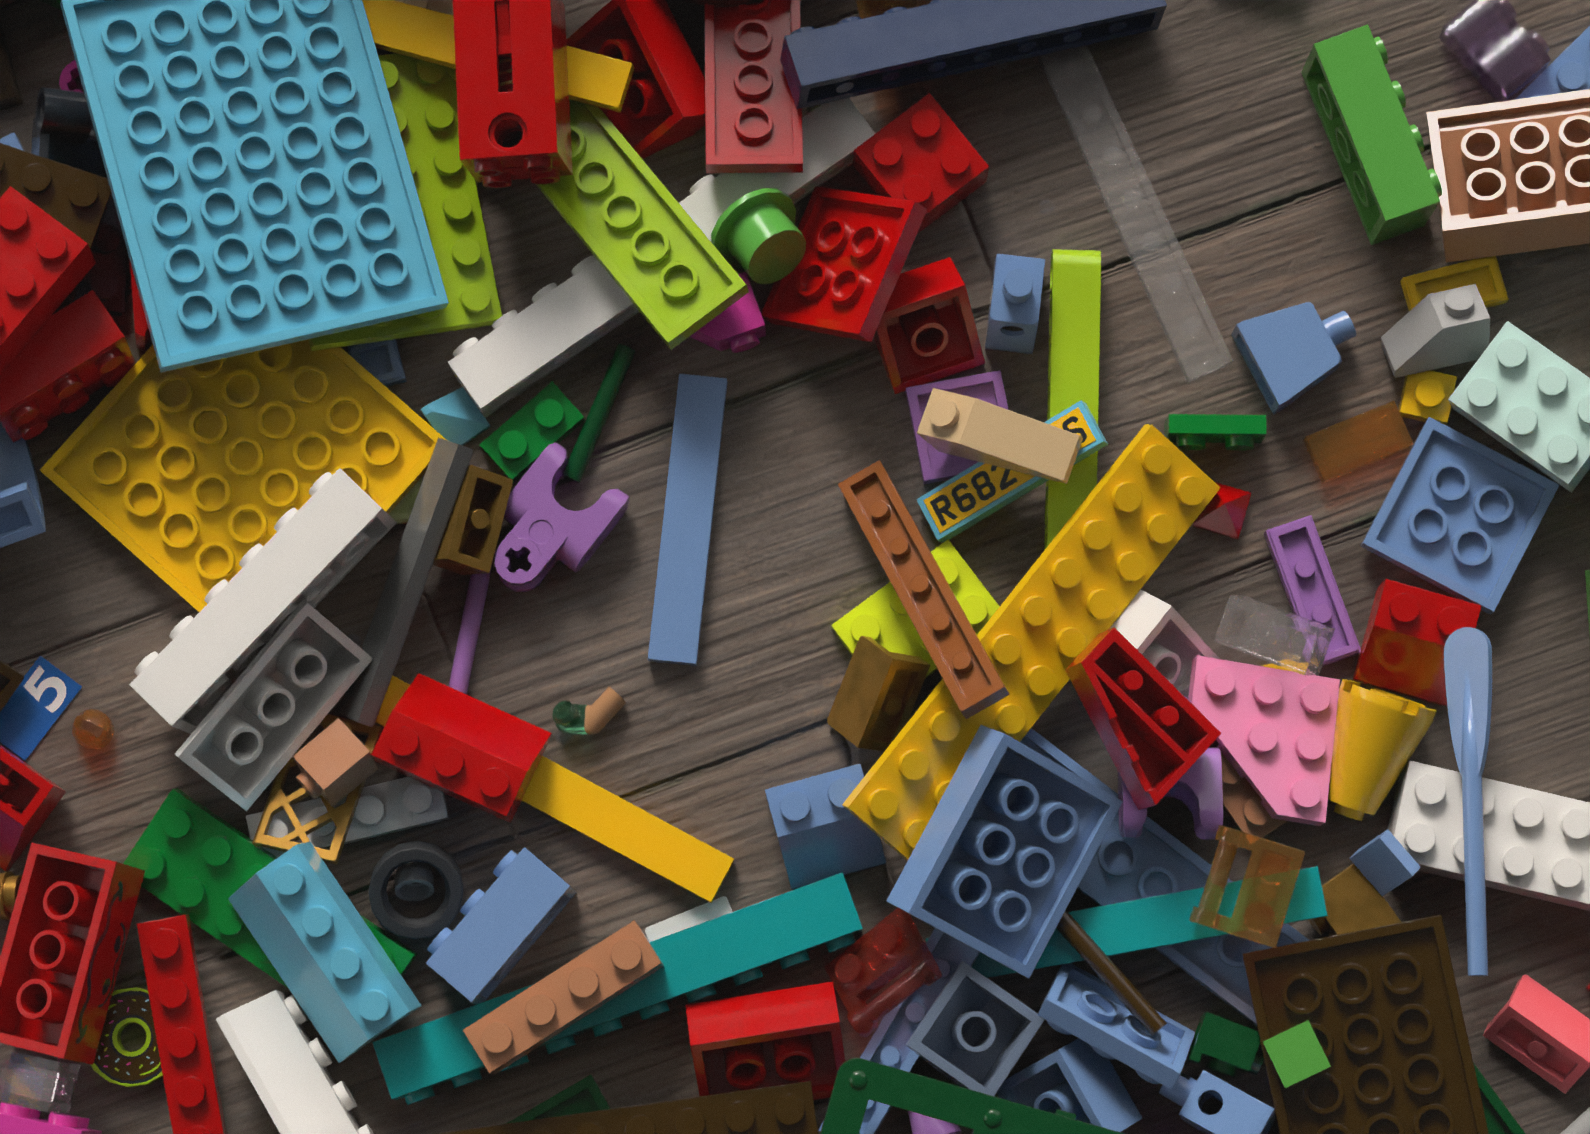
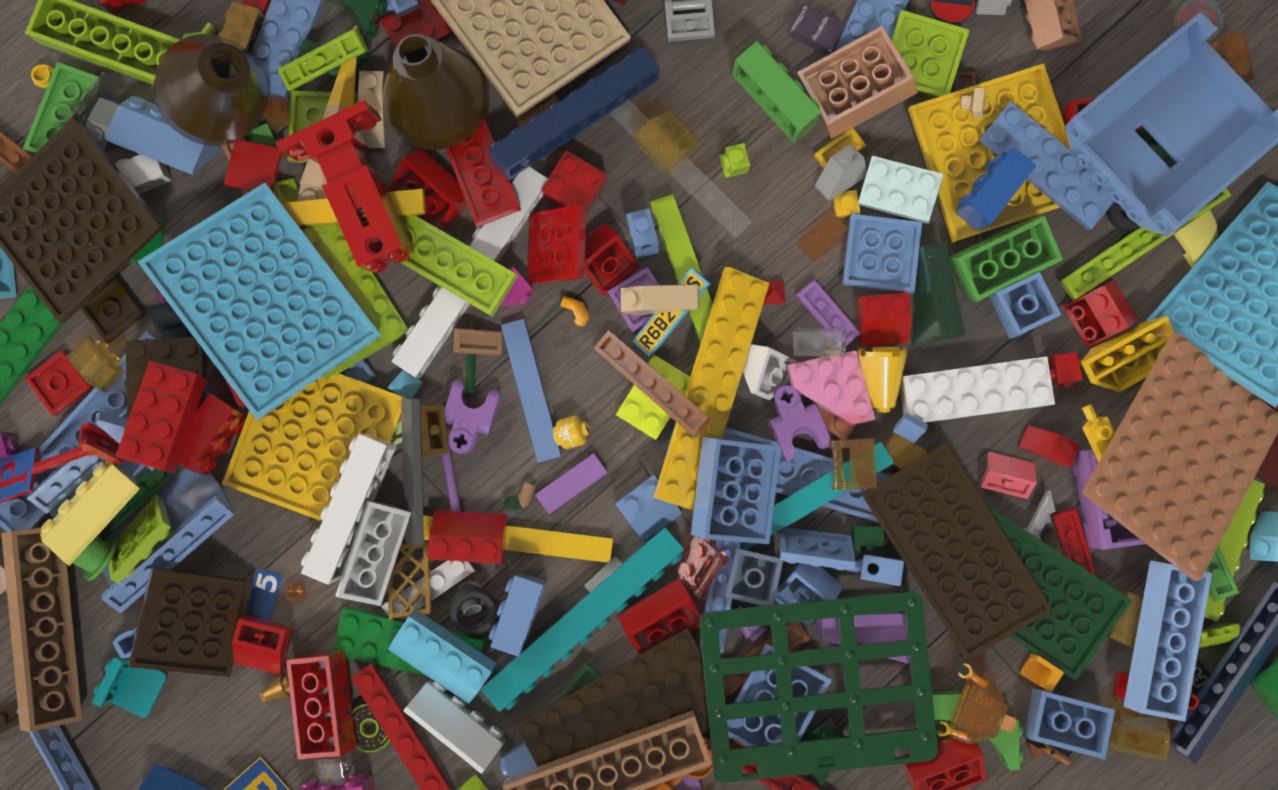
camera: 20 degrees left, 5 degrees up
nougat brick [293,718,378,807] -> none
nougat brick [463,920,664,1074] -> none
green plate [479,382,585,483] -> none
bright green piece [711,188,806,284] -> none
pearl gold panel [827,636,930,752] -> none
dark brown bar [1056,910,1167,1037] -> none
red wedge [1065,627,1221,810] -> none
green plate [1164,414,1267,451] -> none
medium blue torso [1231,302,1356,415] -> none
bright green tile [1263,1020,1331,1088] -> none
medium blue piece [1444,627,1492,976] -> none
none -> medium nougat tile [453,328,503,356]
none -> medium lavender tile [535,453,608,514]
none -> yellow head [553,415,590,449]
none -> light orange arm [560,295,590,326]
none -> clear yellow slope [634,110,701,176]
none -> lime brick [720,143,750,179]
none -> clear green wedge [912,241,966,347]

